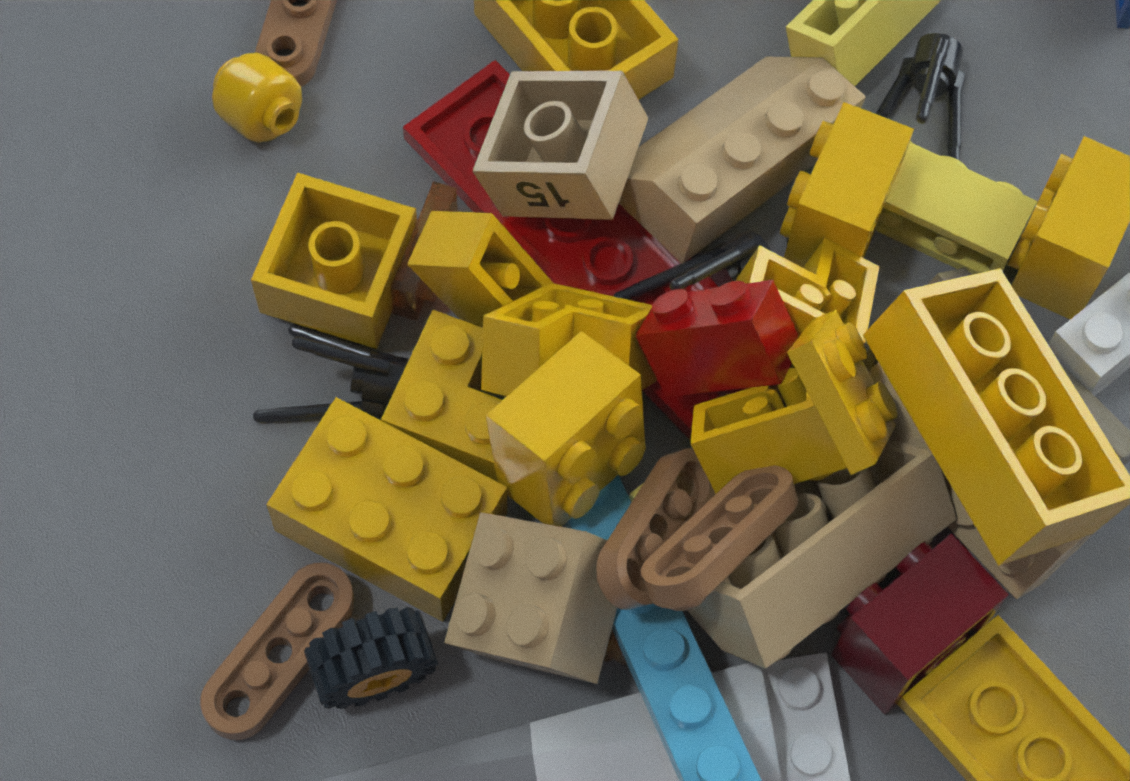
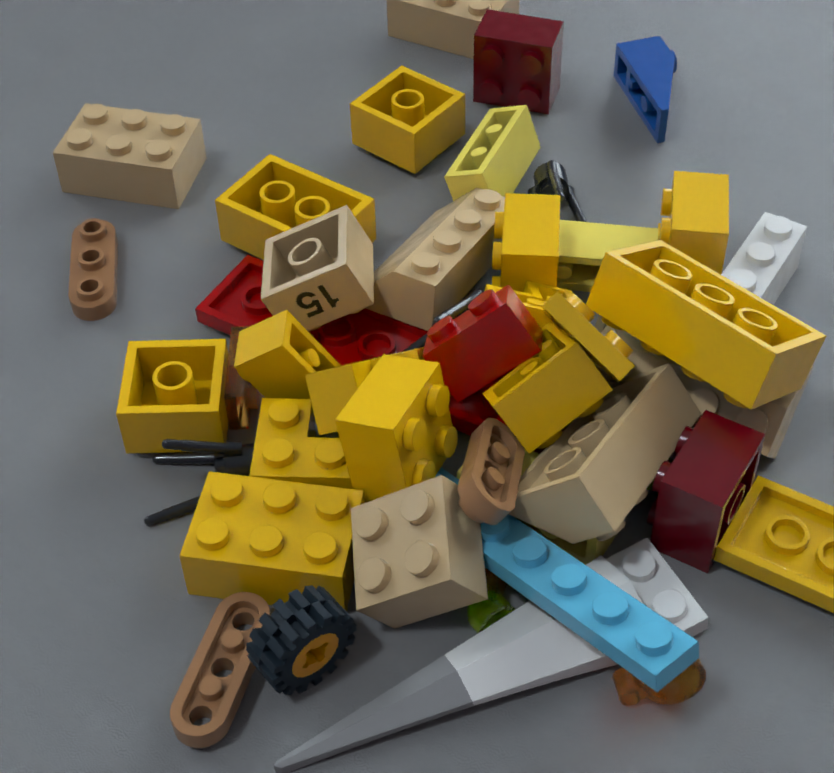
camera: 15 degrees left, 20 degrees down
yellow head [212,52,302,143] -> none
medium nougat plate [641,465,798,611] -> none
none -> clear neon green hinge [467,591,515,634]

